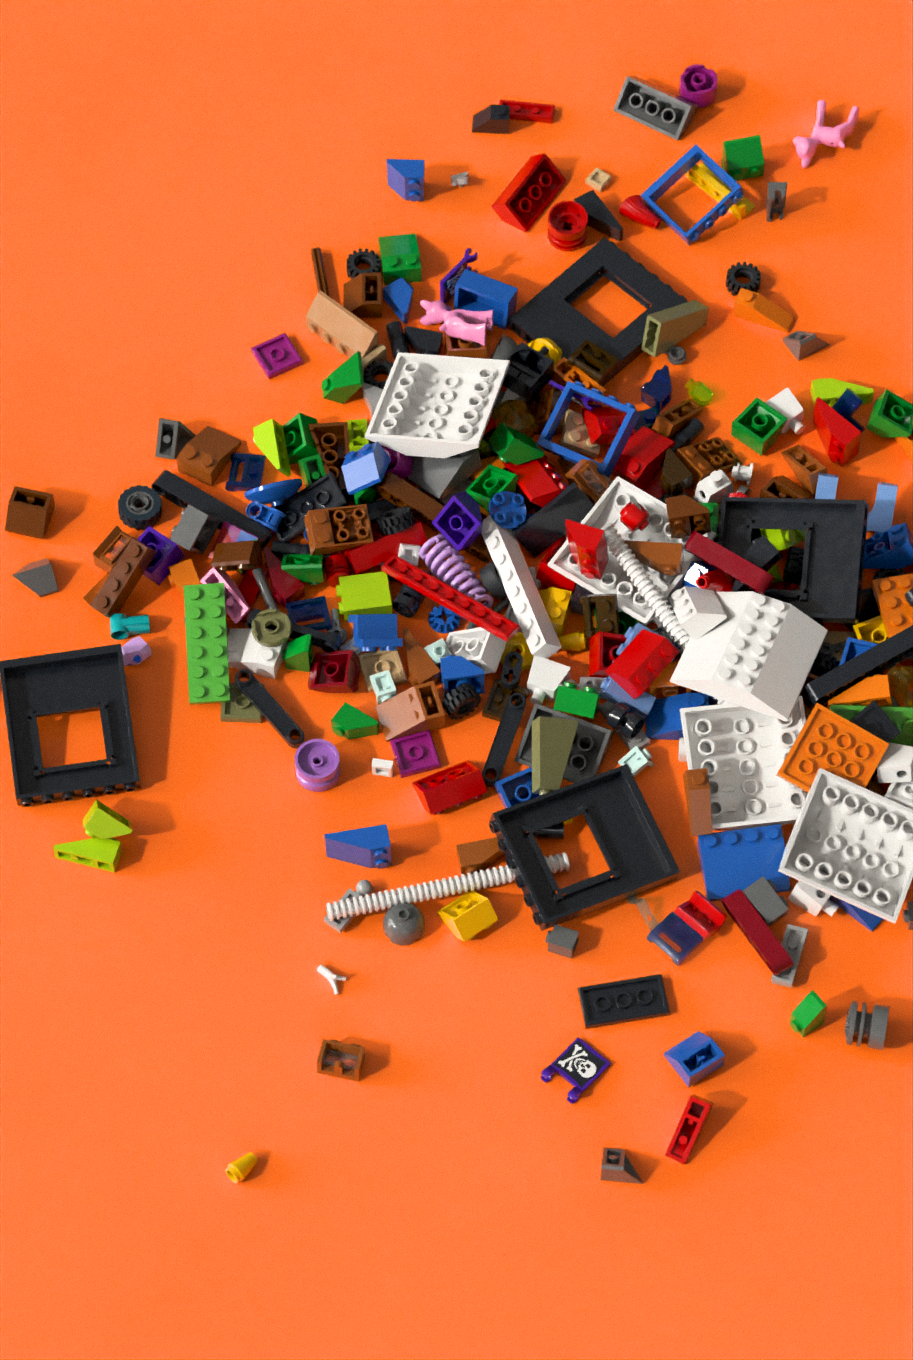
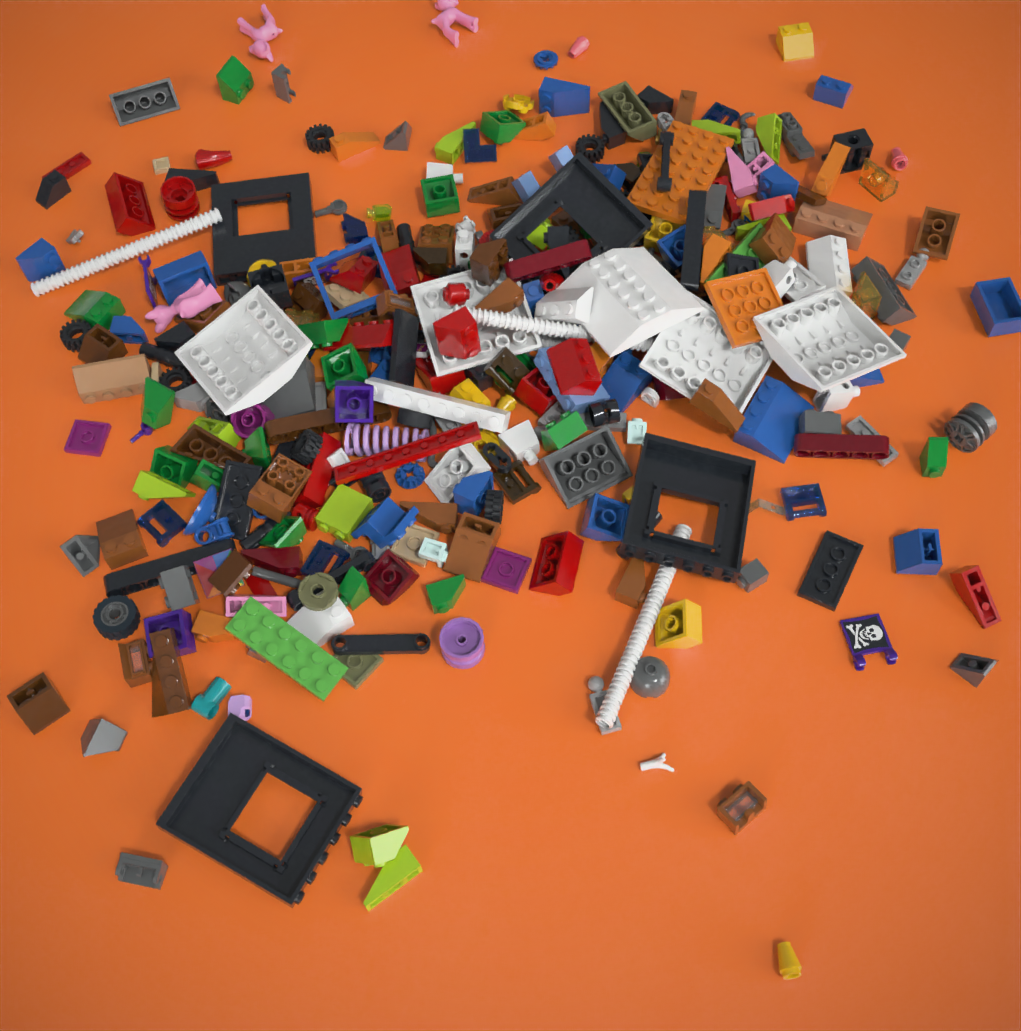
camera: 50 degrees left, 0 degrees up
reddish brown axle [311,247,329,296] -> none
blue slope [324,824,392,869] -> none
slope [342,441,391,495] -> none
white tile [372,758,394,777] -> none
light aqua bracket [423,638,452,664] -> none
black piece [482,693,526,787] -> none
blue dish [489,491,527,529] -> none
olive slope [532,716,578,796] -> none
dark brown plate [567,339,619,384] -> none
blue window [641,144,744,245] -> none
slope [641,300,709,357] -> none
red bracket [675,891,727,939] -> none
magenta brick [679,64,717,108] -> none
yellow panel [686,163,755,220] -> none
red slope [813,397,861,467] -> none
none -> white piece [30,208,223,297]
none -> dark purple hand [130,422,153,444]

